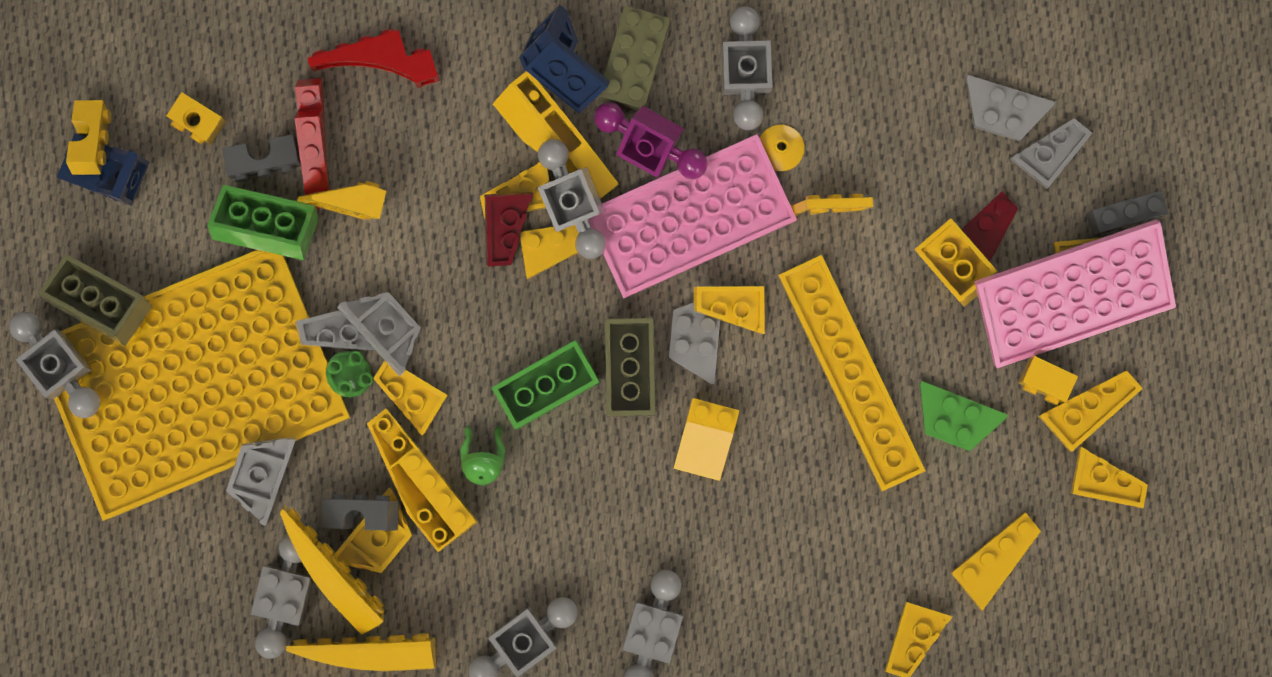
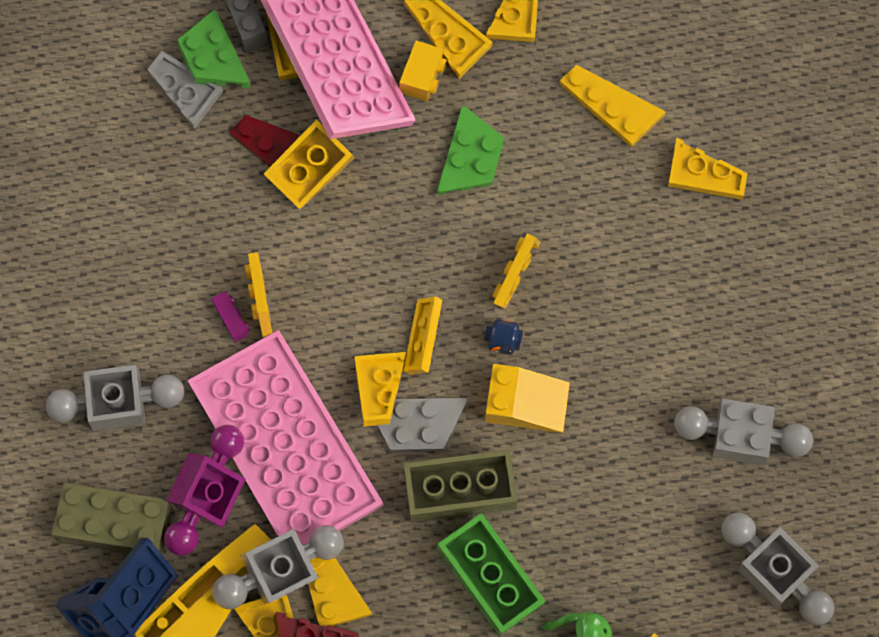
camera: 90 degrees left, 15 degrees down
yellow dish [759,125,805,172] -> none
yellow plate [778,255,926,492] -> none
light grey wing [965,75,1055,141] -> none
none -> bright green wing [178,10,250,89]
none -> magenta piece [211,291,250,343]
none -> yellow plate [403,296,442,375]
none -> dark blue head [484,319,523,355]
none -> yellow wing [492,233,541,309]

